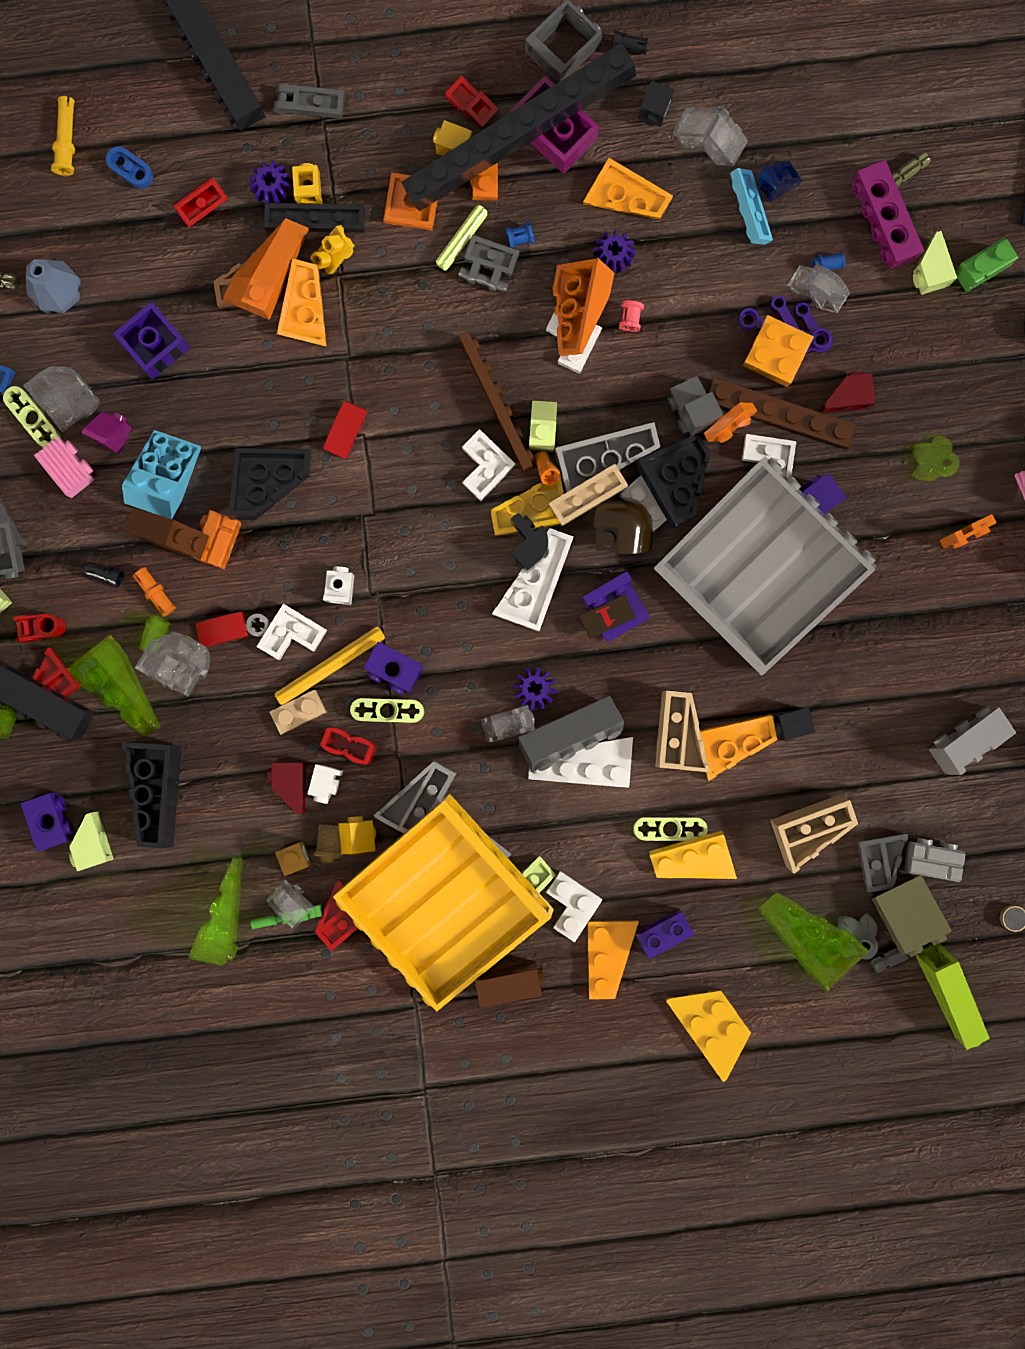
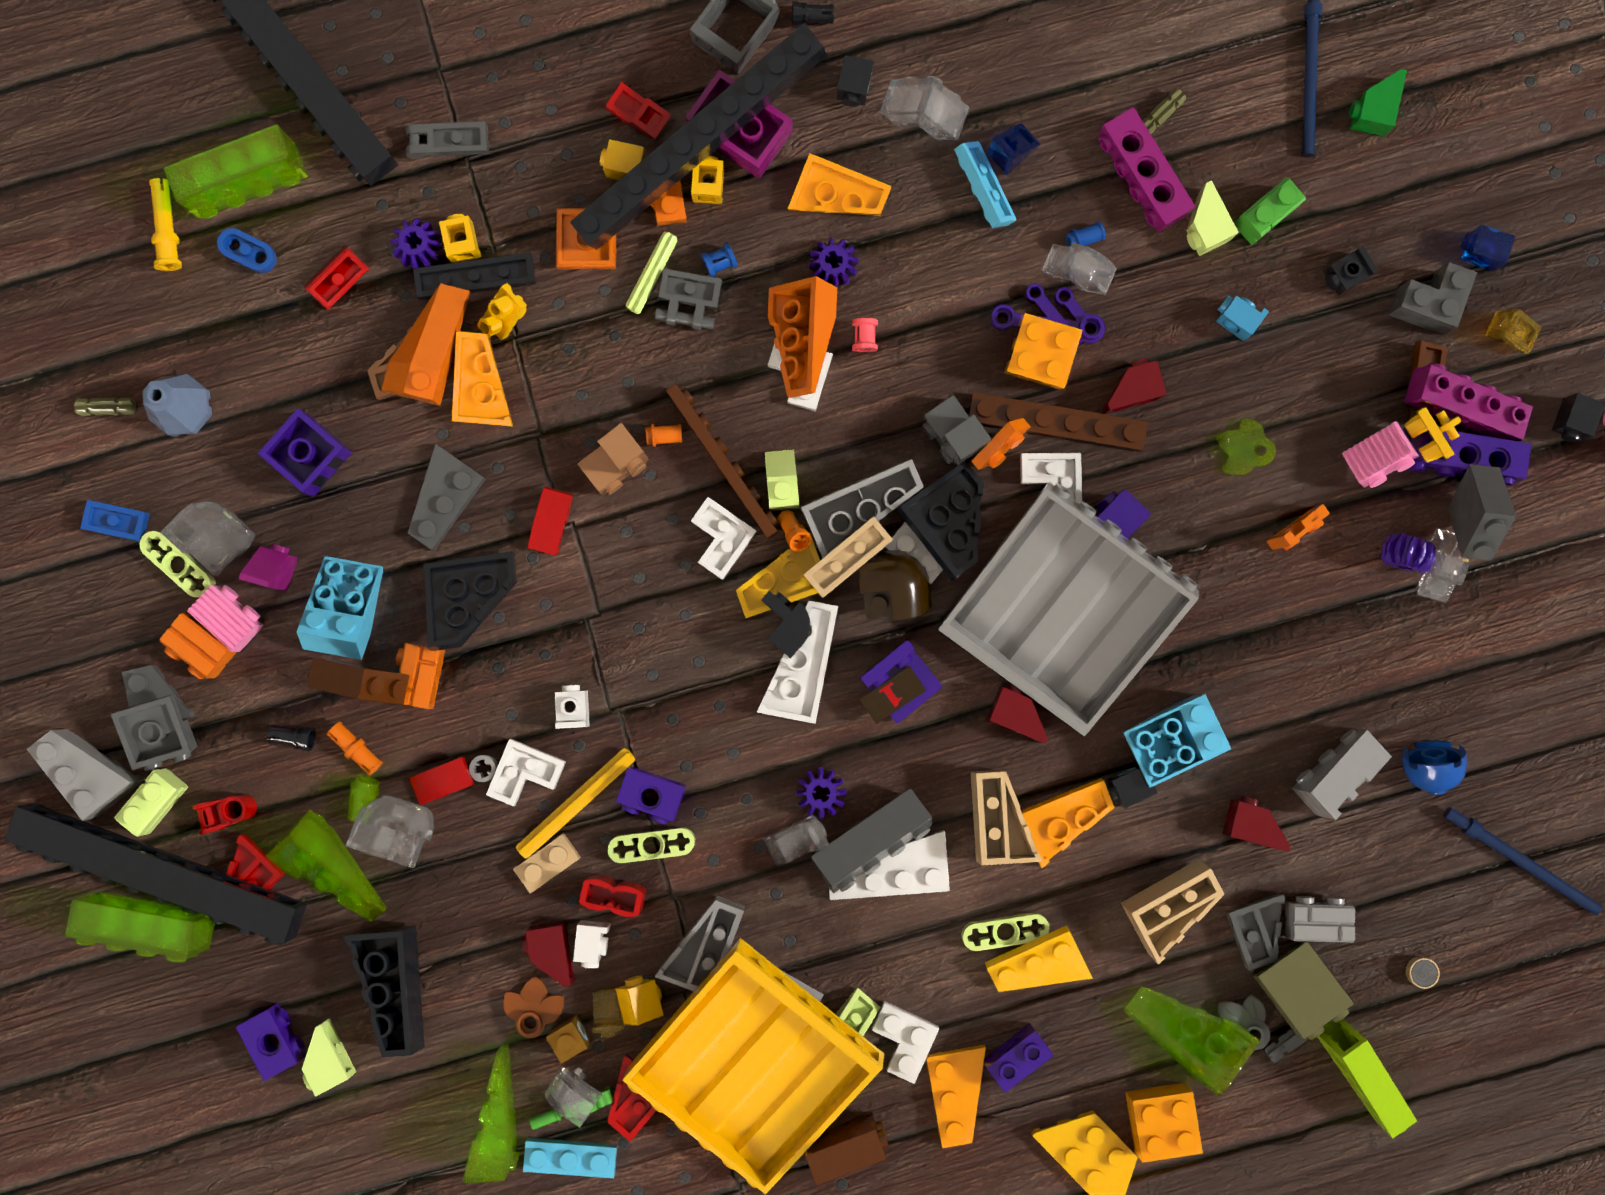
camera: 15 degrees left, 0 degrees up
none -> orange brick [159,613,237,679]
none -> clear neon green brick [164,124,308,219]
none -> dark grey wing [408,444,486,551]
none -> dark orange plate [503,976,564,1038]
none -> medium azure plate [523,1138,617,1179]
none -> medium nougat brick [577,423,649,496]
none -> orange pin [646,424,683,447]
none -> yellow brick [691,156,724,204]
none -> dark red slope [986,684,1048,744]
none -> medium azure slope [1123,694,1231,788]
none -> light orange brick [1125,1083,1203,1163]
none -> dark azure brick [1216,295,1269,341]
none -> dark red slope [1222,796,1291,852]

